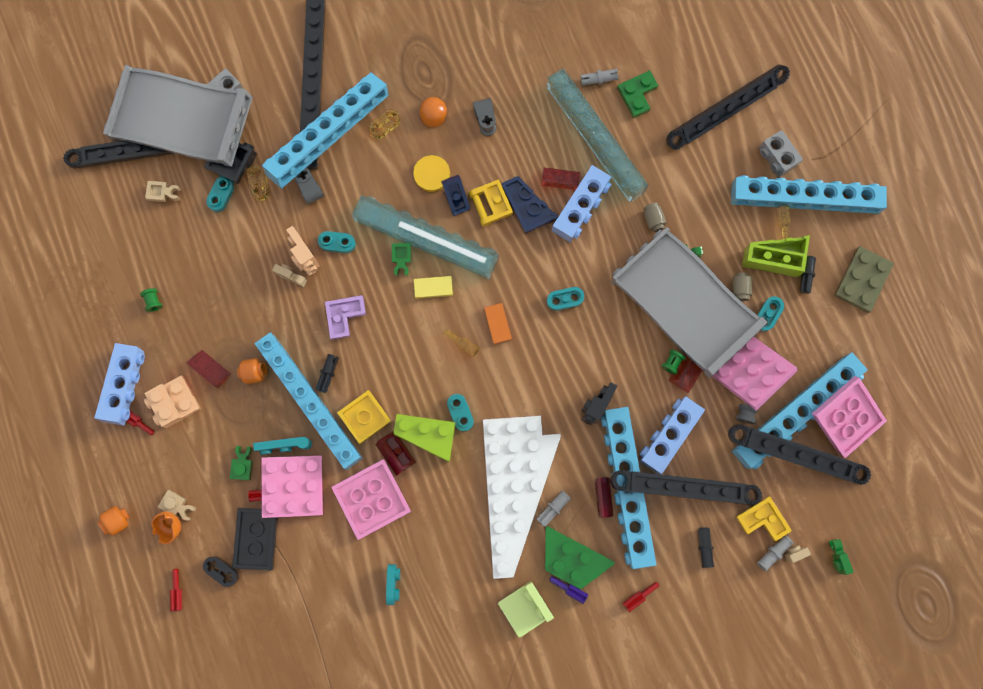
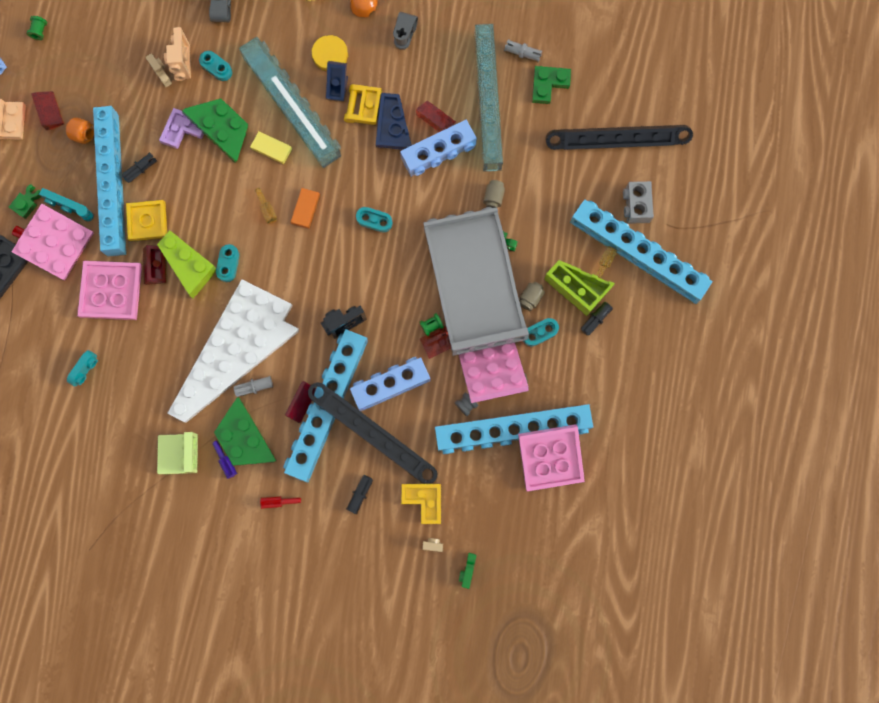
camera: 30 degrees right, 0 degrees up
green plate [392,243,411,276] -> none
black plate [728,424,871,485] -> none
light grey pin [757,535,794,572] -> none
olive plate [834,246,894,313] -> none
none -> green wing [182,98,248,163]

